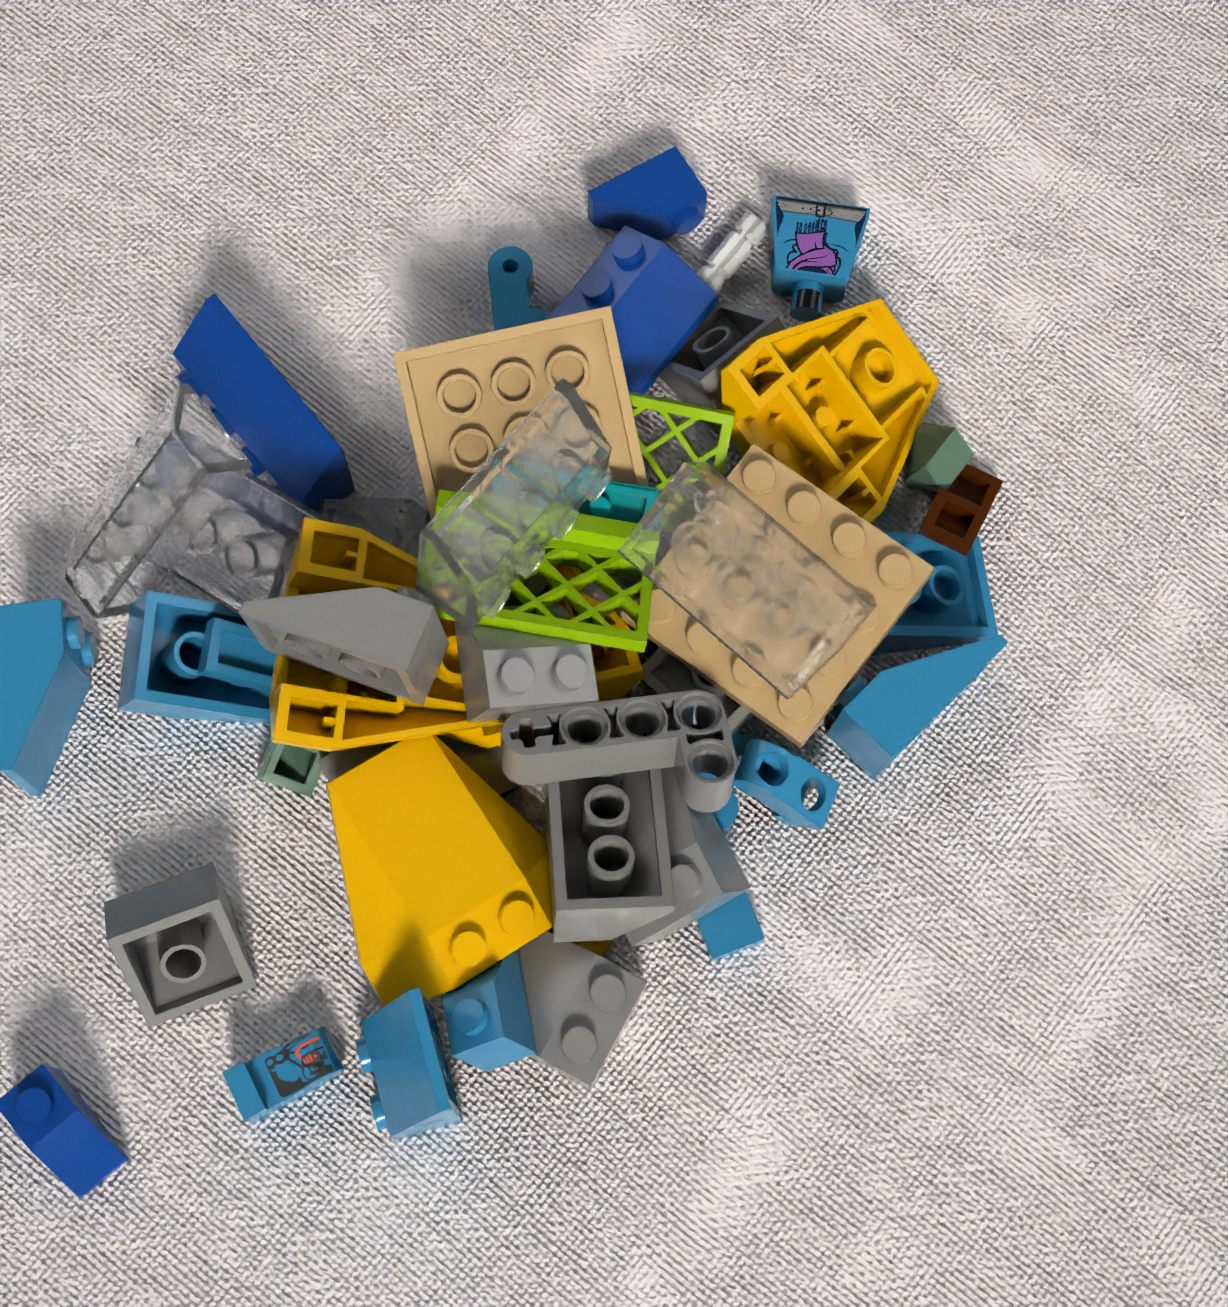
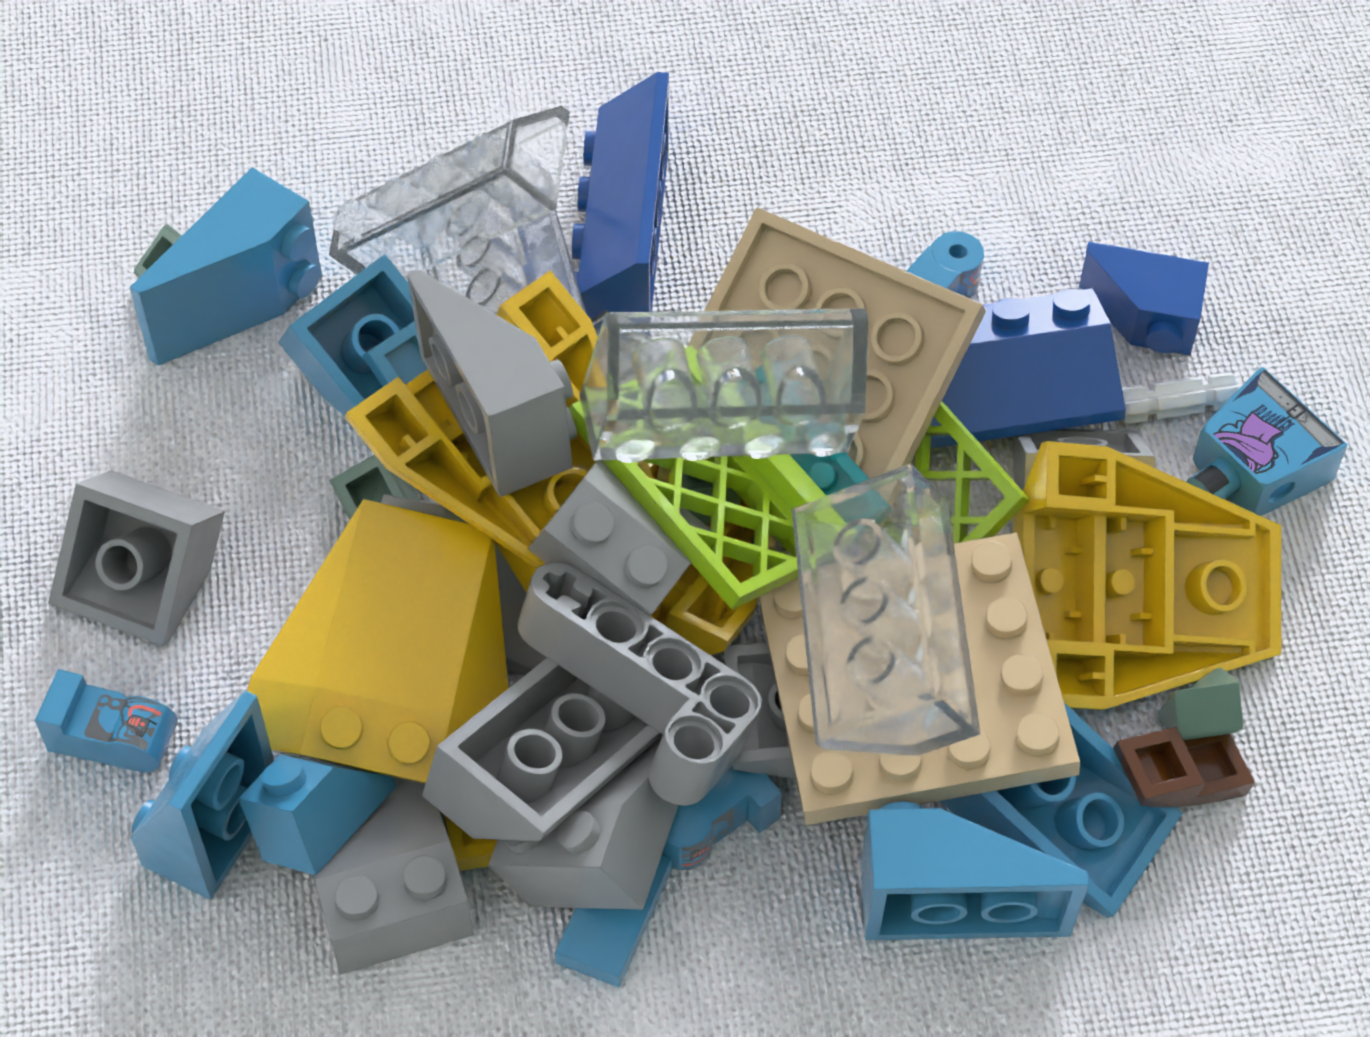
camera: 45 degrees right, 15 degrees down
dark azure leg [733,739,840,830] -> none

